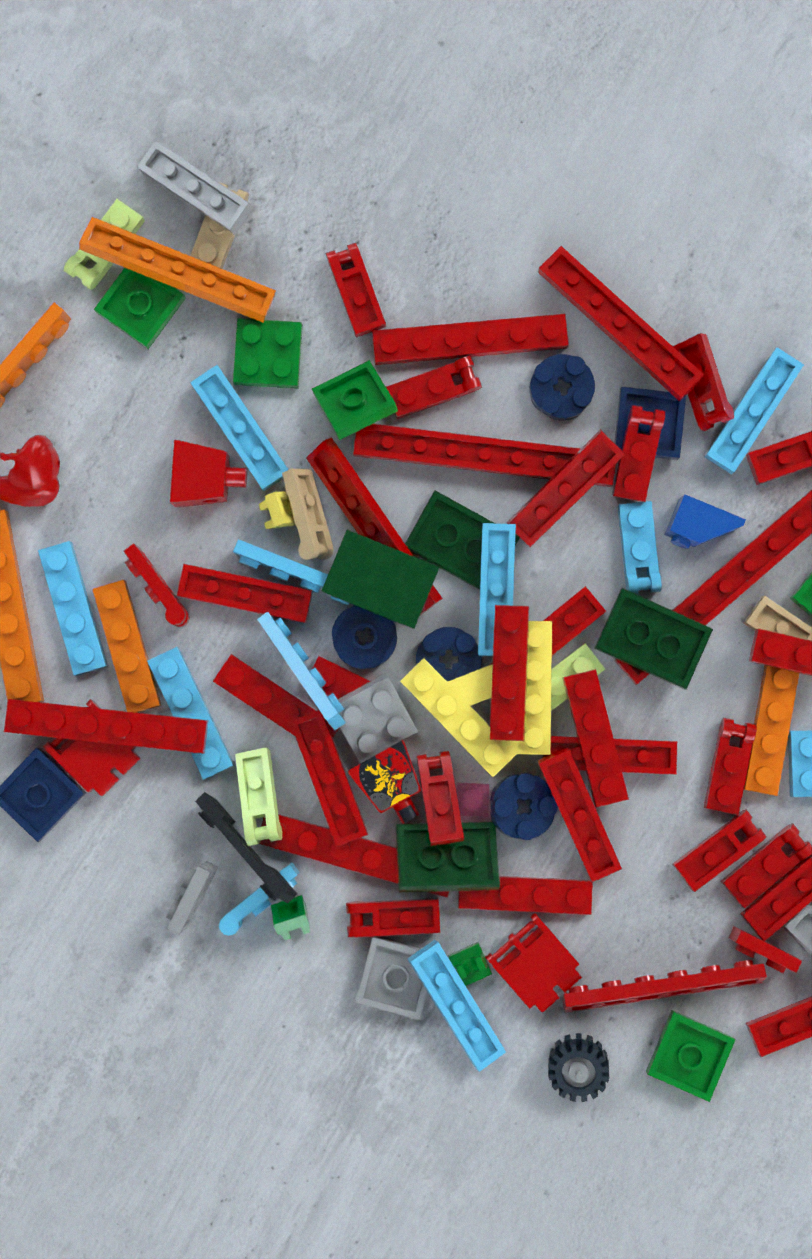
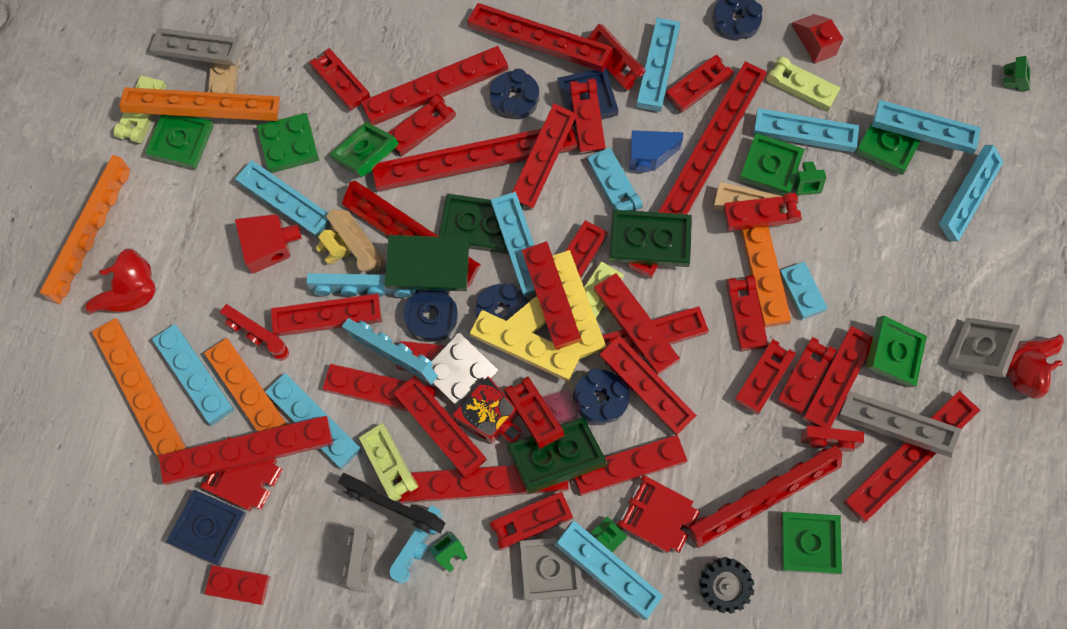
camera: 20 degrees left, 15 degrees down
none -> red plate [204,565,270,605]

